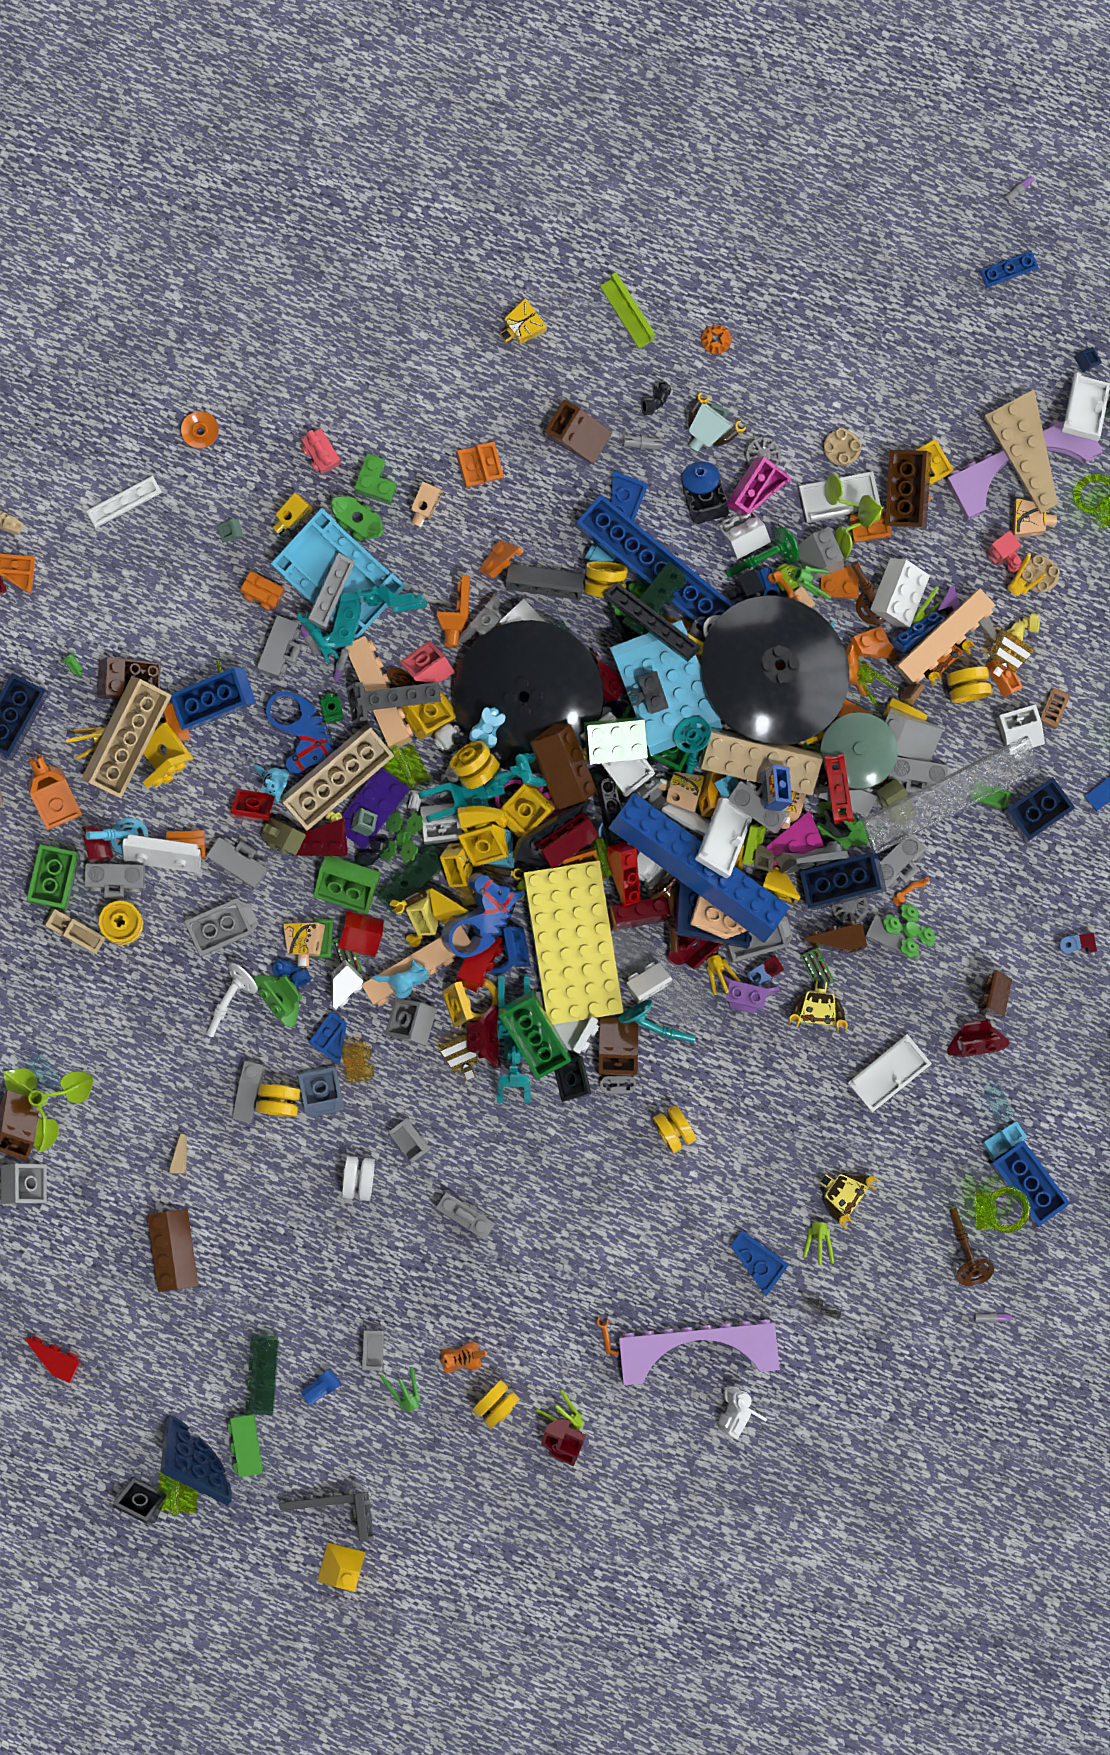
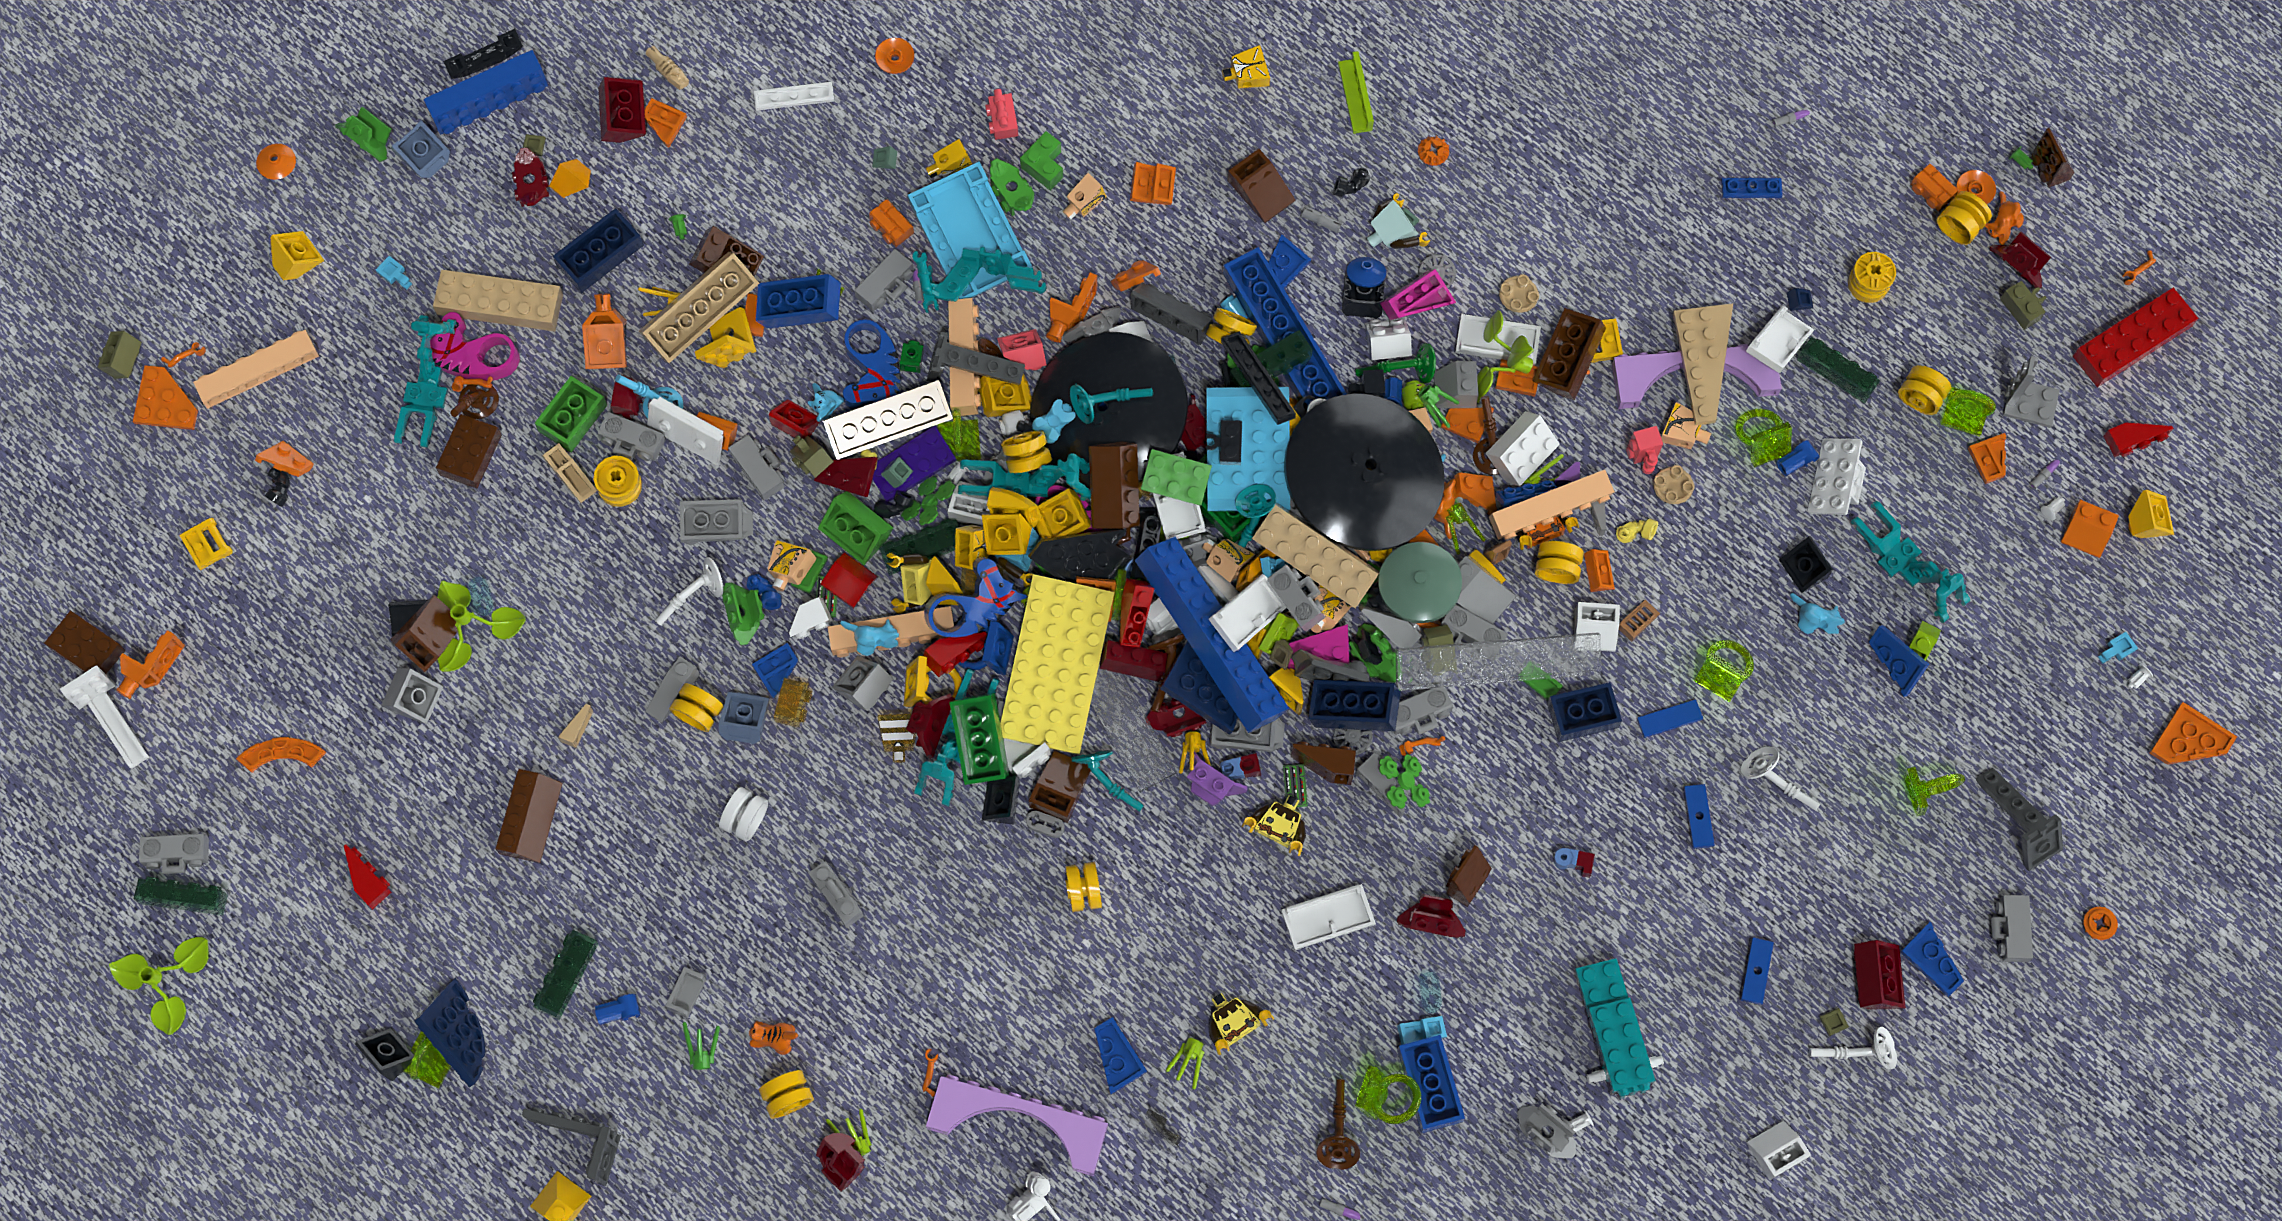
camera: 25 degrees right, 10 degrees down
bright green brick [228,1414,263,1477] -> none
light grey plate [307,553,355,629] -> none
light grey piece [334,649,349,682] -> none
light grey panel [388,1118,430,1164] -> none
dark red brick [535,813,599,869] -> none
white slope [626,962,672,1004] -> none
light nougat tile [690,895,748,939] -> none
blue brick [761,765,792,811] -> none
orange piece [768,571,800,600] -> none
red plate [824,753,853,824] -> none
clear yellow torso [989,628,1035,677] -> none
yellow plant [1007,553,1046,596] -> none
none -> teal dish [1070,384,1153,424]

